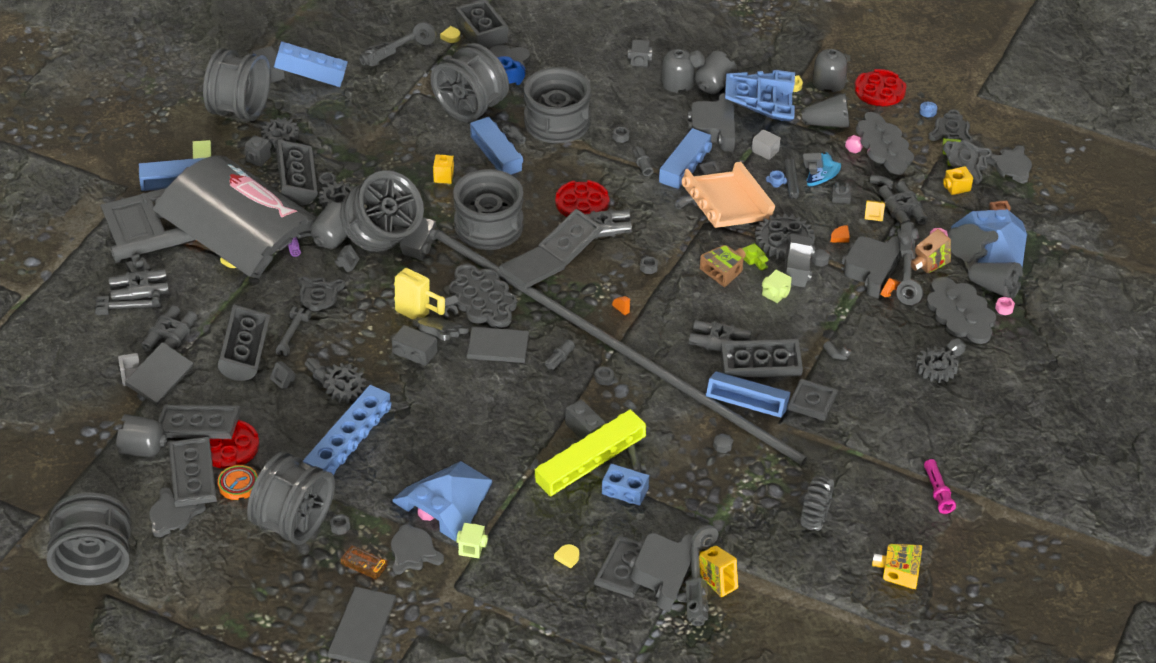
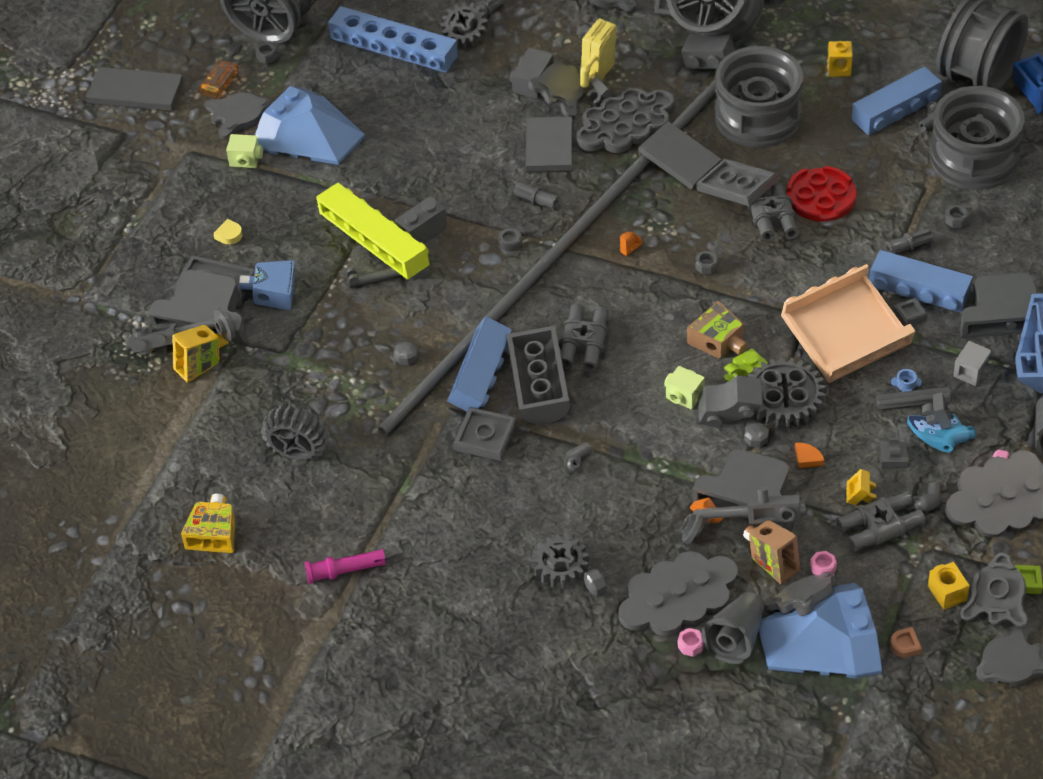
camera: 90 degrees right, 5 degrees up
medium blue brick [602,464,649,506] -> none
none -> medium blue torso [239,260,295,310]

